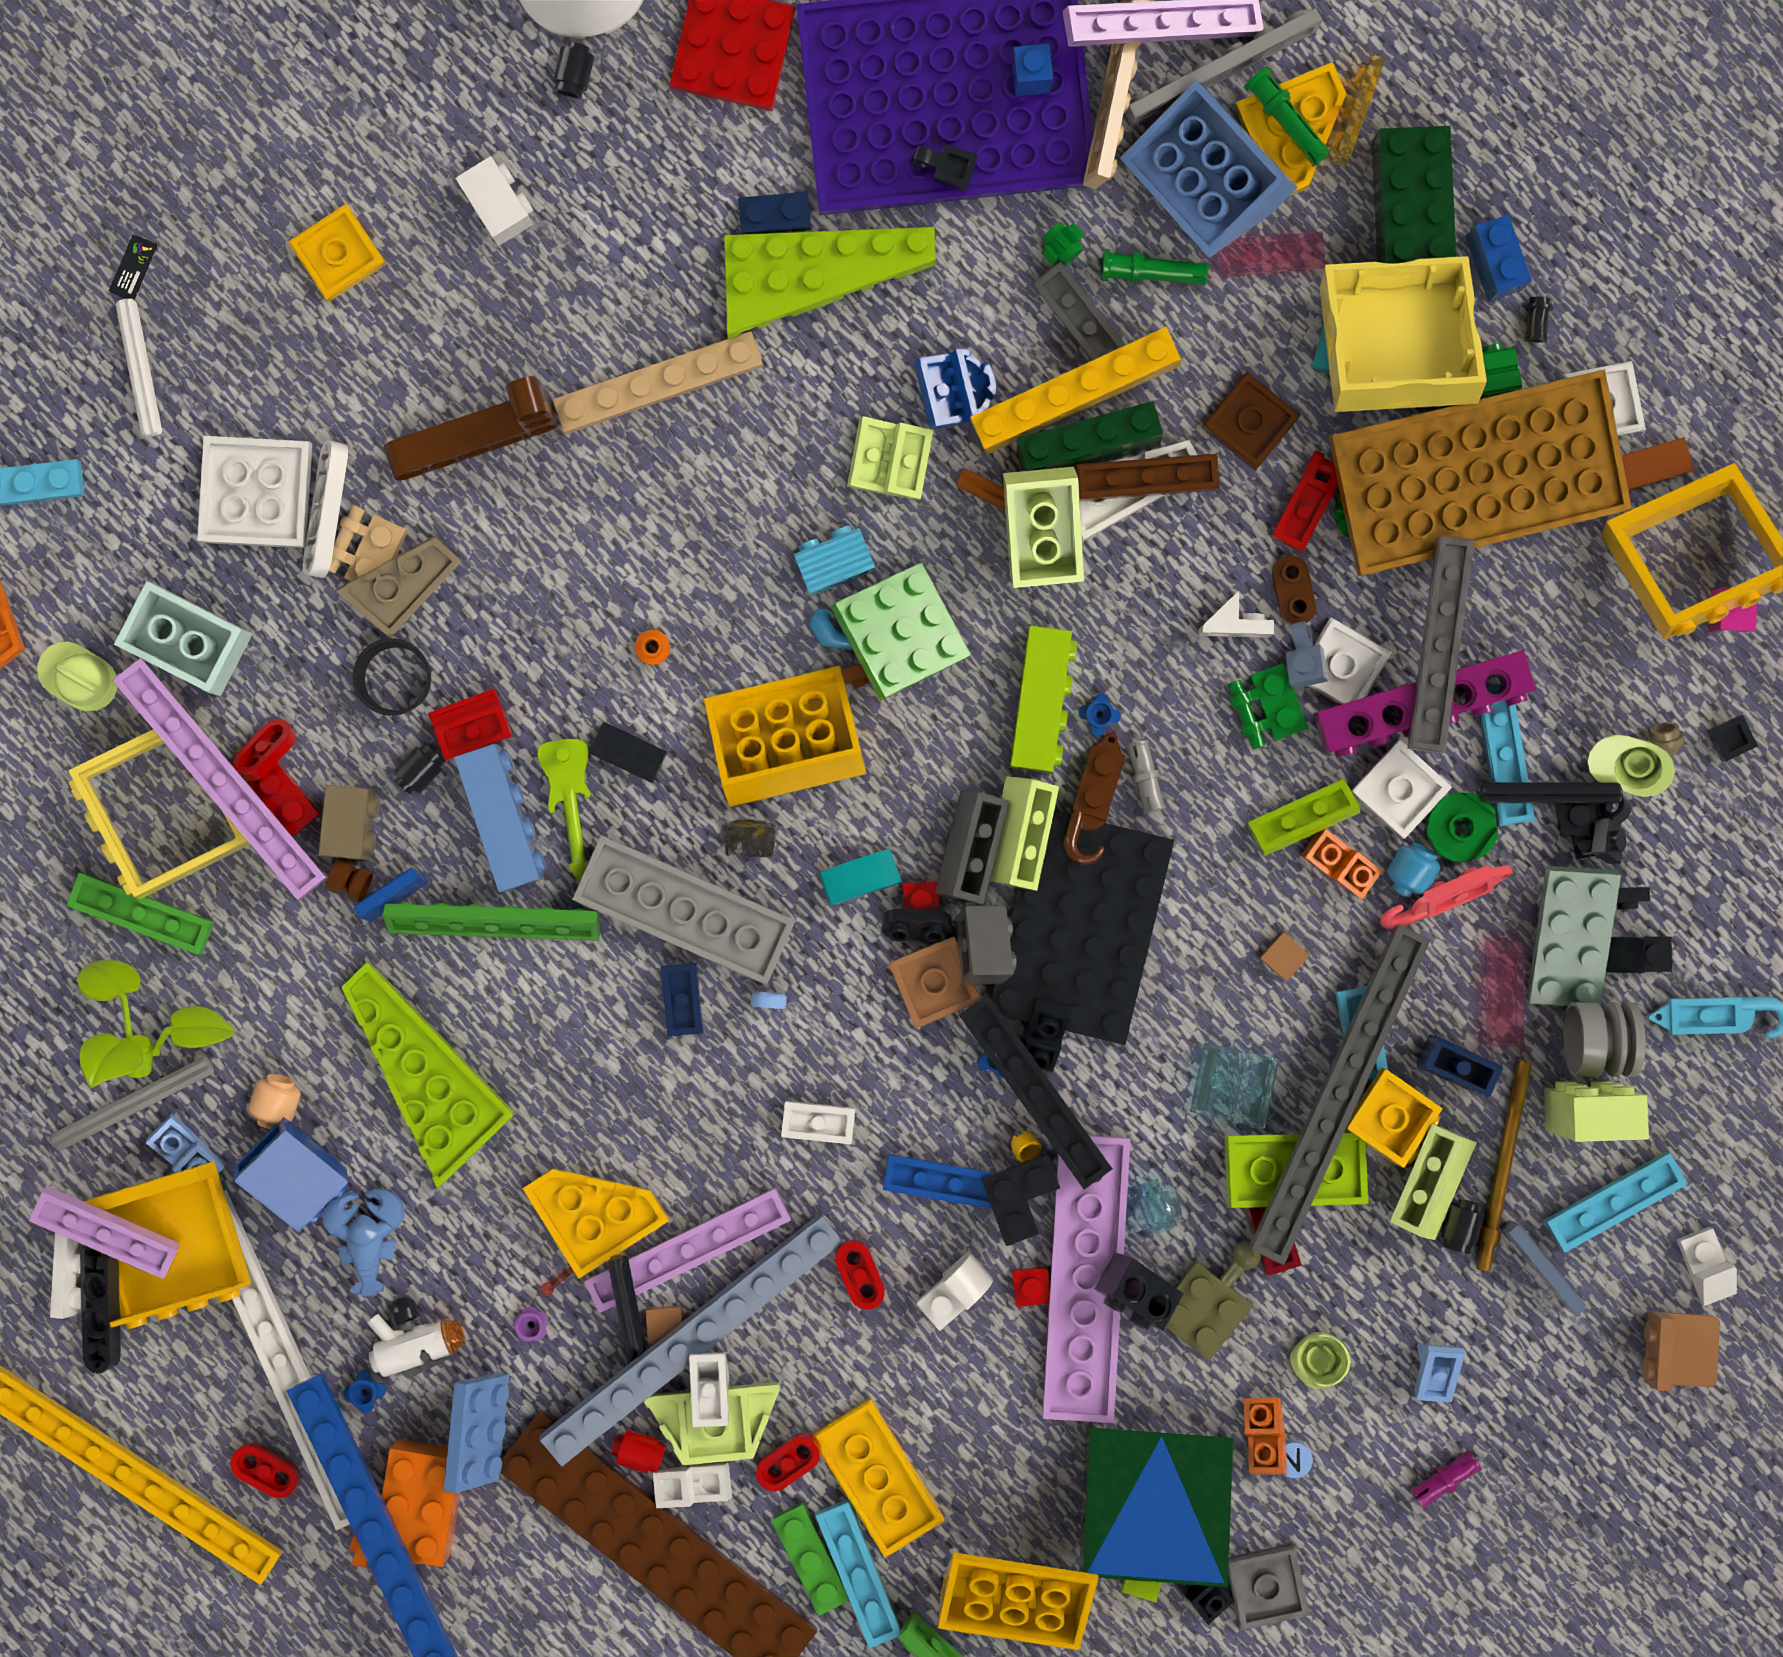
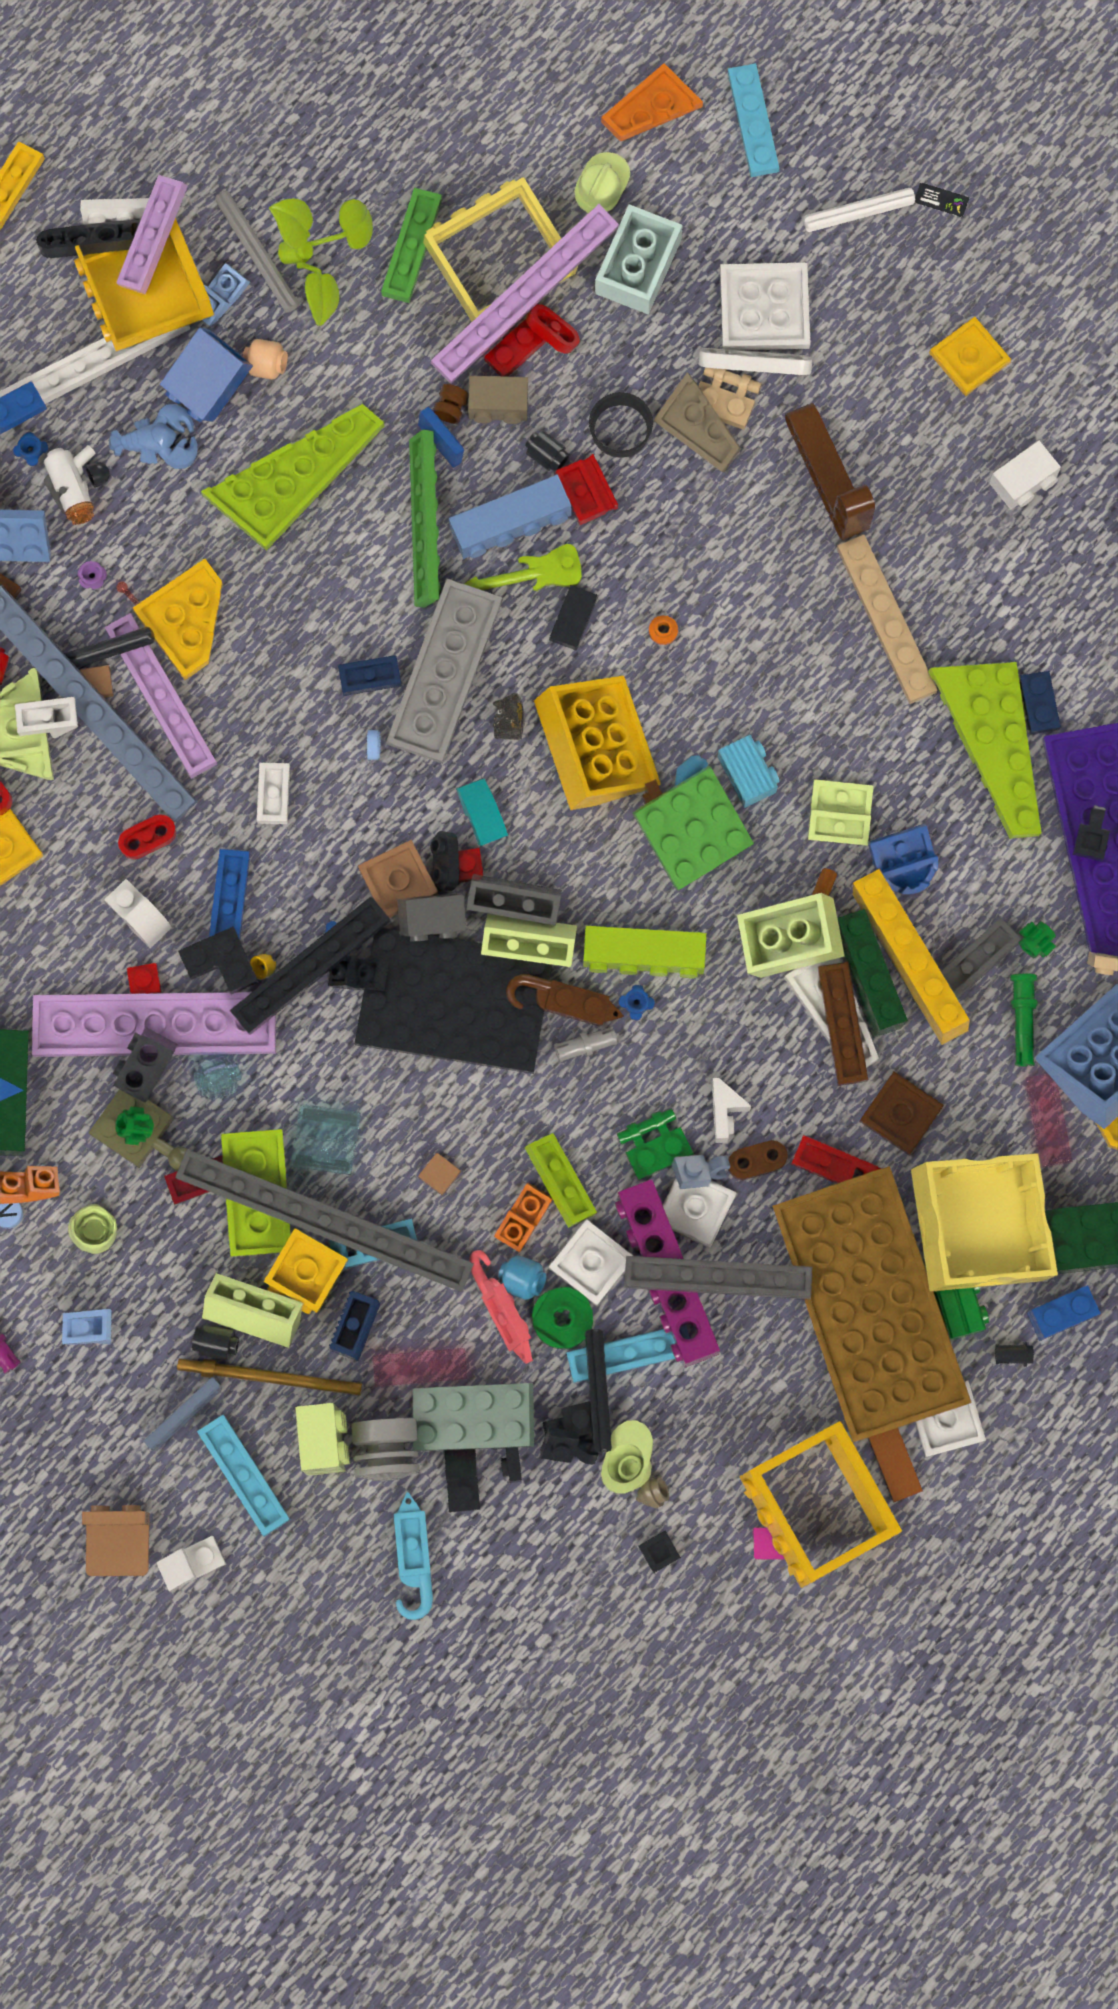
camera: 85 degrees right, 10 degrees down
none -> green gear [115,1106,154,1145]

